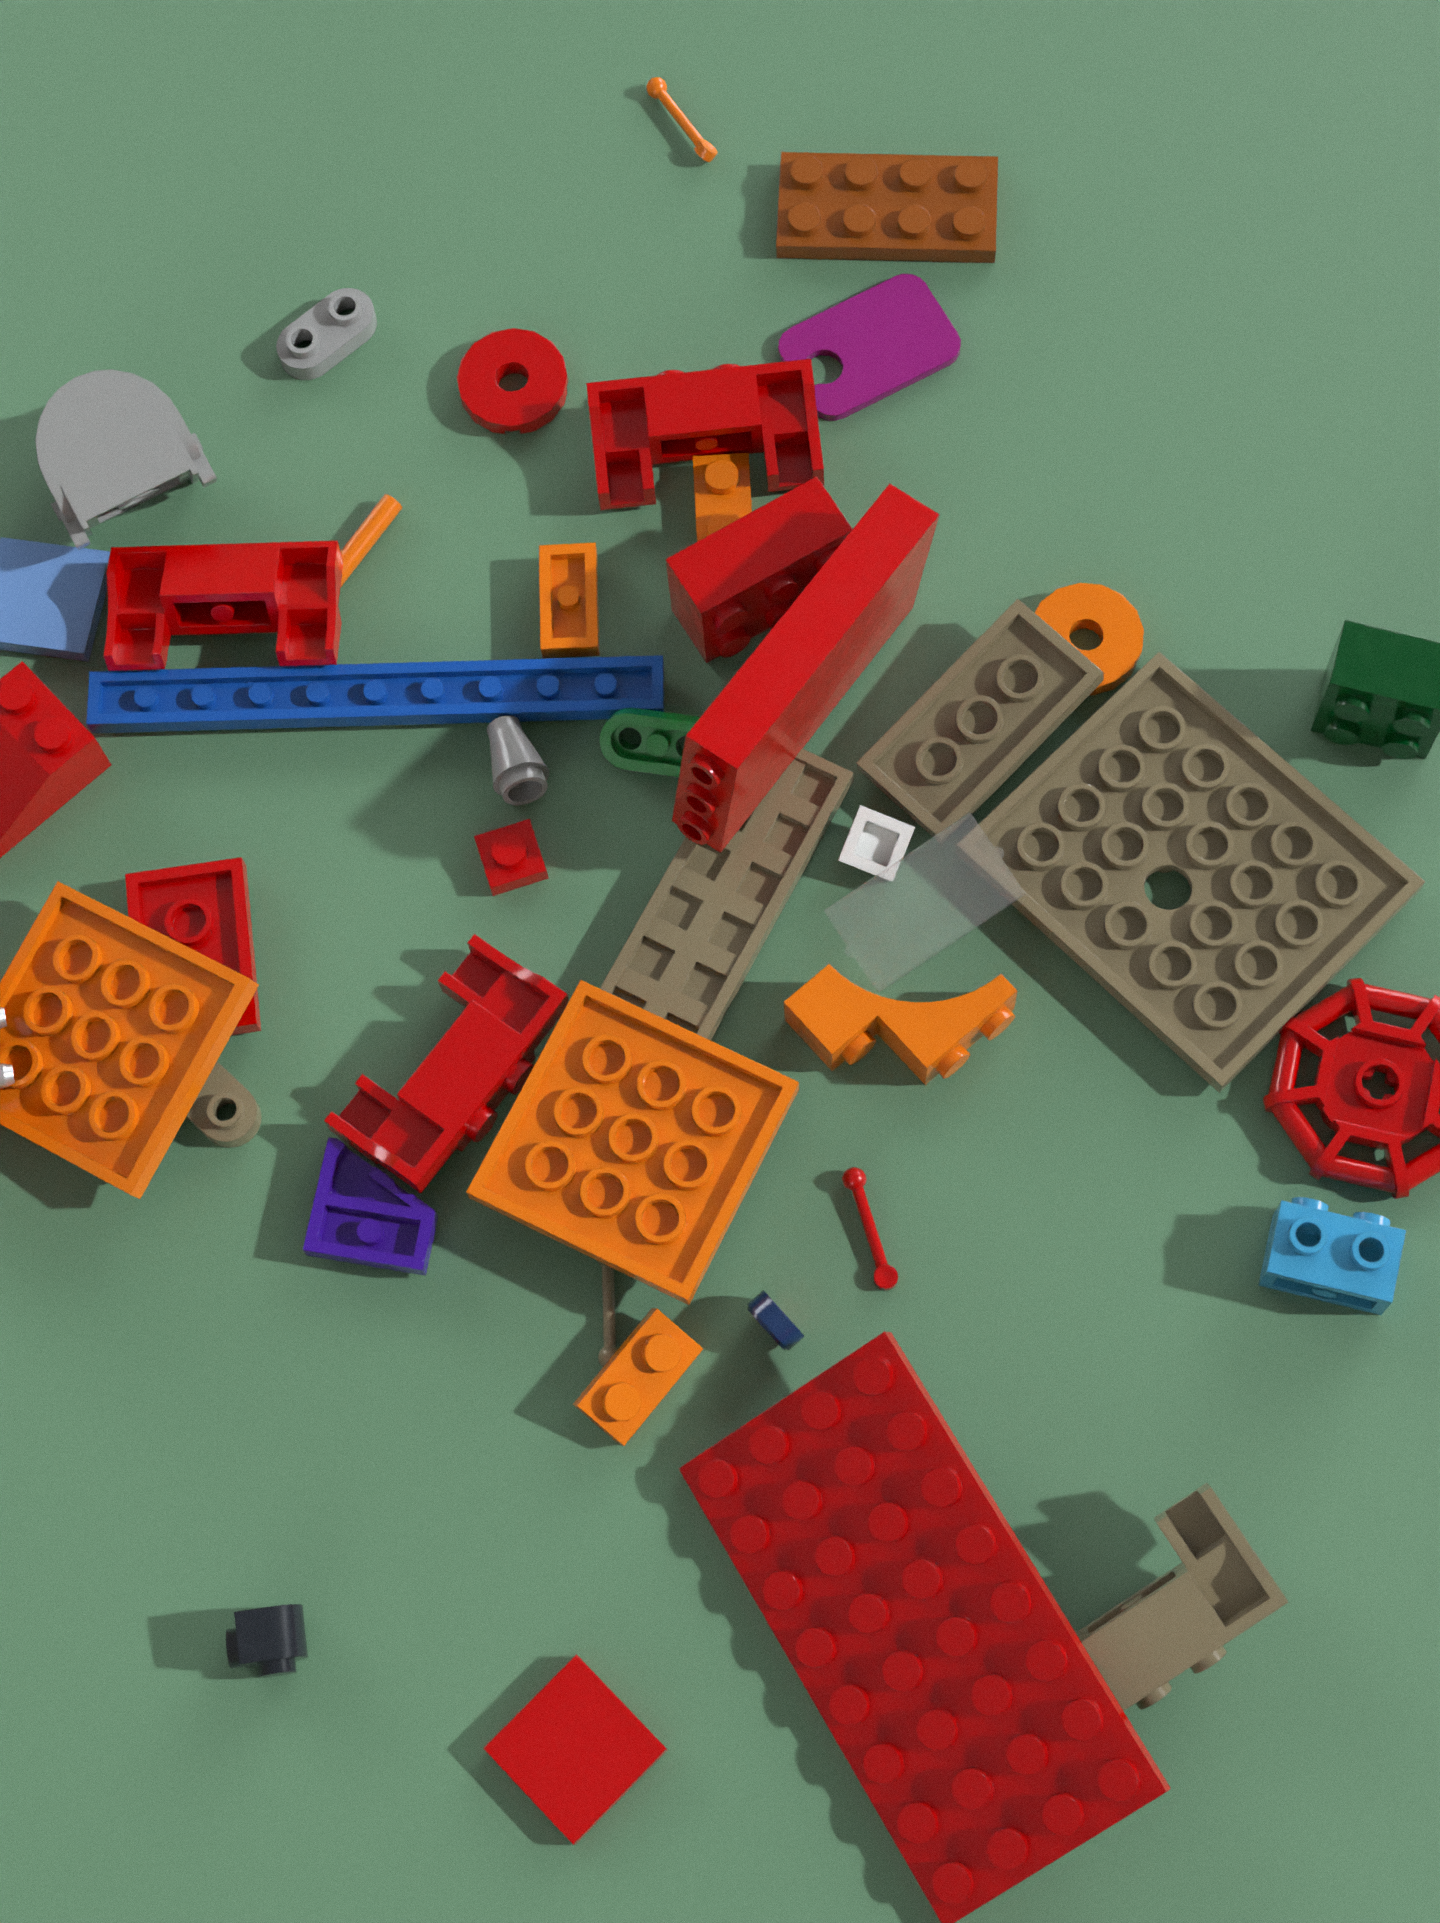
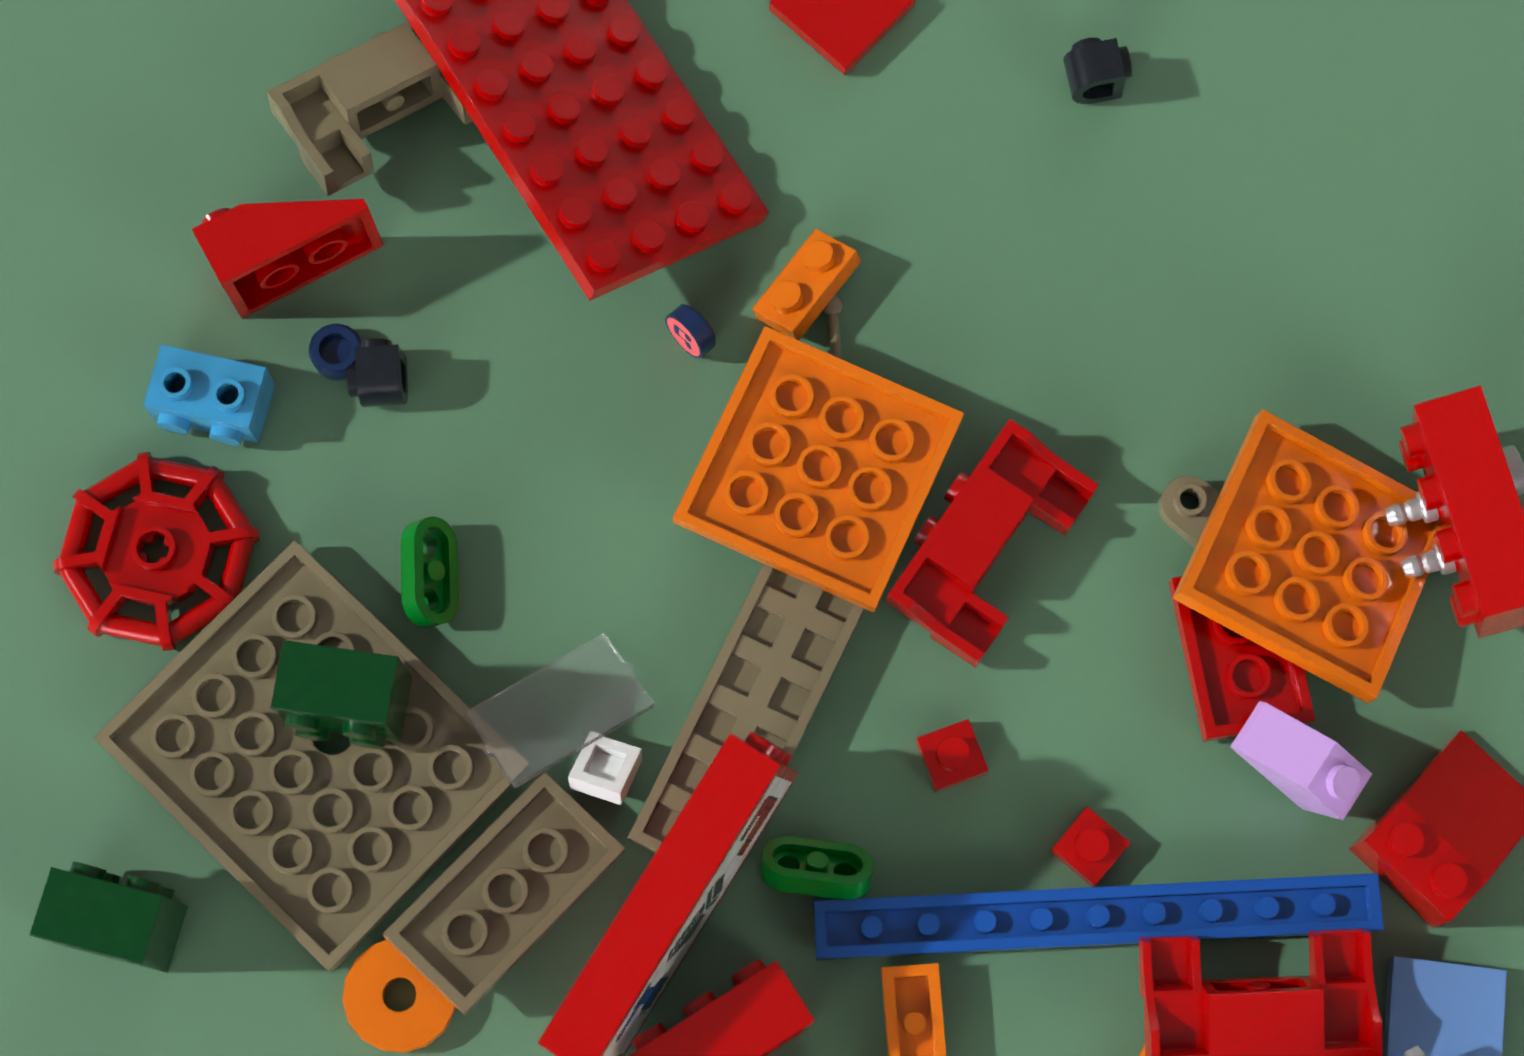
camera: 170 degrees right, 5 degrees up
dark purple wing [303,1137,438,1276] -> none
light grey cone [486,716,549,805] -> none
orange arch [784,964,1018,1085] -> none
red hinge [842,1167,898,1291] -> none
none -> red slope [191,199,384,319]
none -> dark green brick [270,640,412,749]
none -> dark blue tile [309,324,361,380]
none -> black plate [347,338,408,407]
none -> green plate [401,516,459,628]
none -> red plate [1049,807,1130,887]
none -> lavender slope [1230,701,1372,820]

